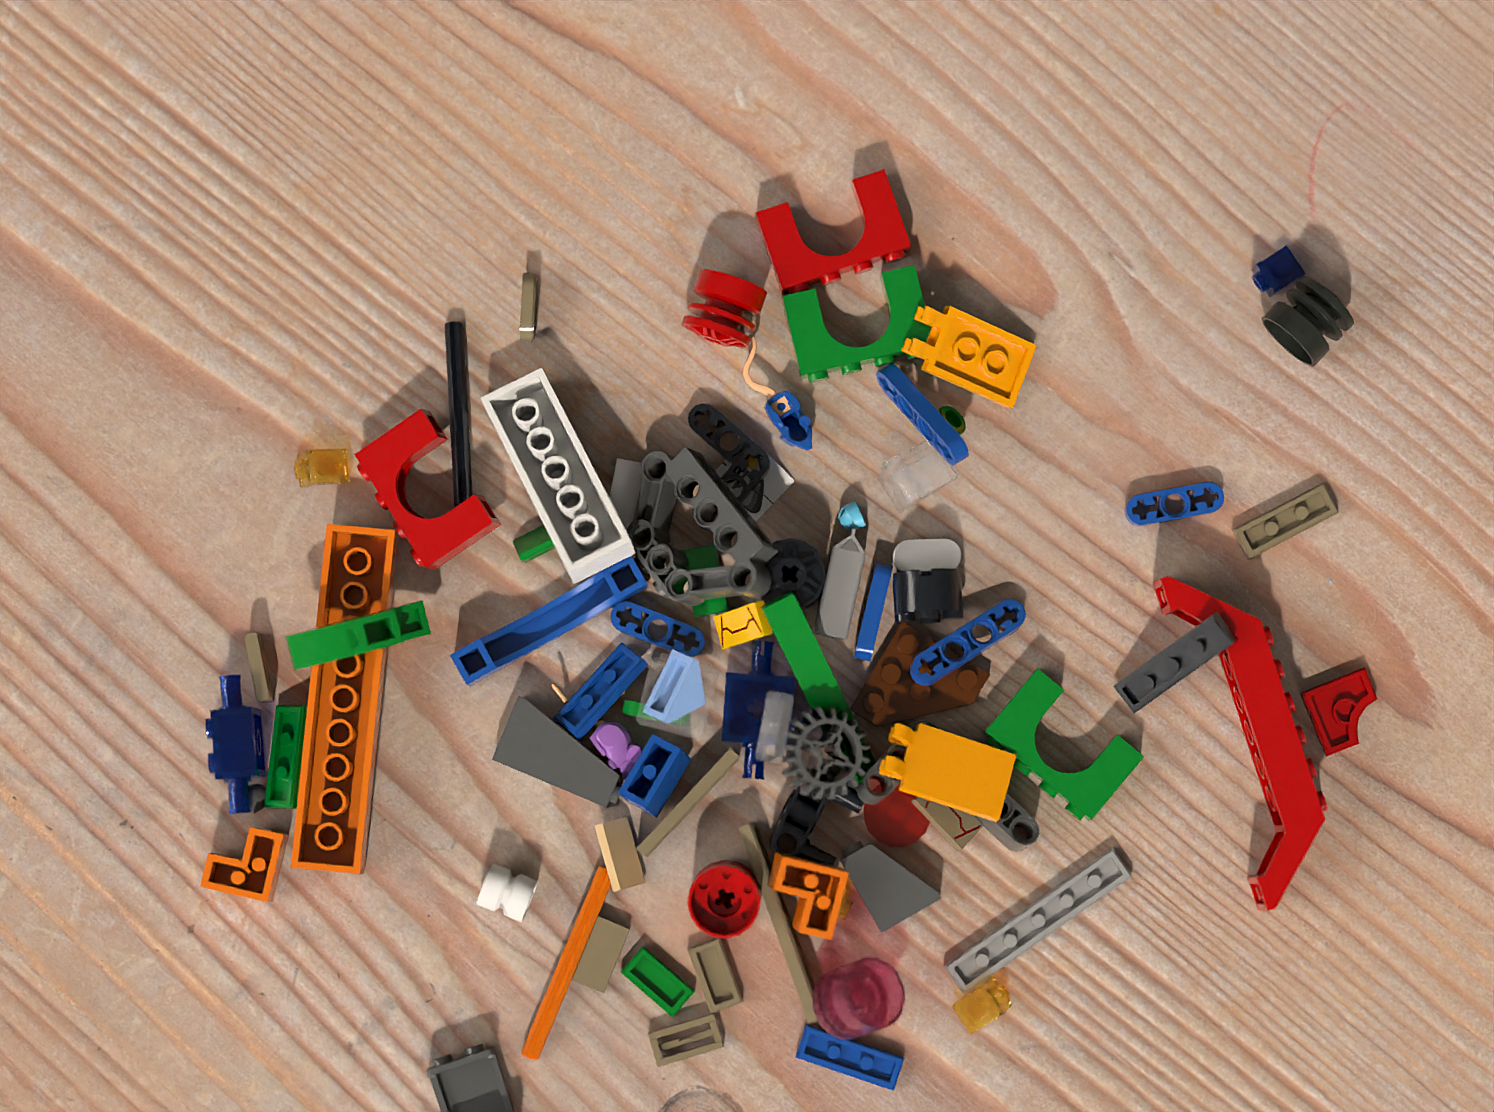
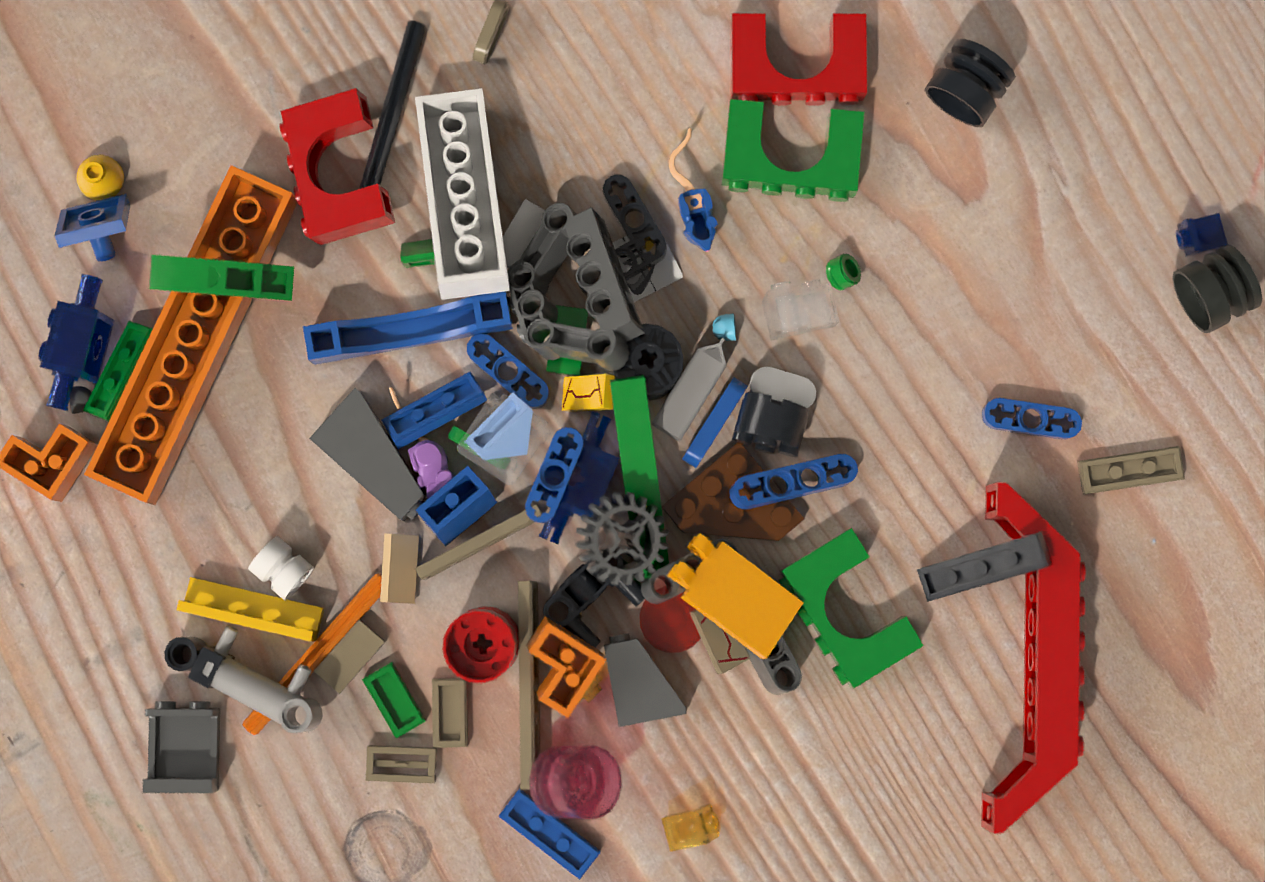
camera: 15 degrees right, 0 degrees up
dark tan tile [244,632,274,703] -> none
clear yellow bracket [294,448,350,488] -> none
red wheel [682,269,767,348] -> none
clear slope [755,691,794,764] -> none
blue beam [876,363,969,466] -> none
light orange tile [901,306,1037,408] -> none
light grey tile [944,848,1132,994] -> none
red tile [1300,667,1378,756] -> none
none -> blue tile [54,194,130,262]
none -> yellow brick [76,154,124,201]
none -> light grey piece [164,626,323,733]
none -> yellow fence [176,577,324,642]
none -> blue beam [525,427,584,523]
none -> black wheel [924,39,1016,127]

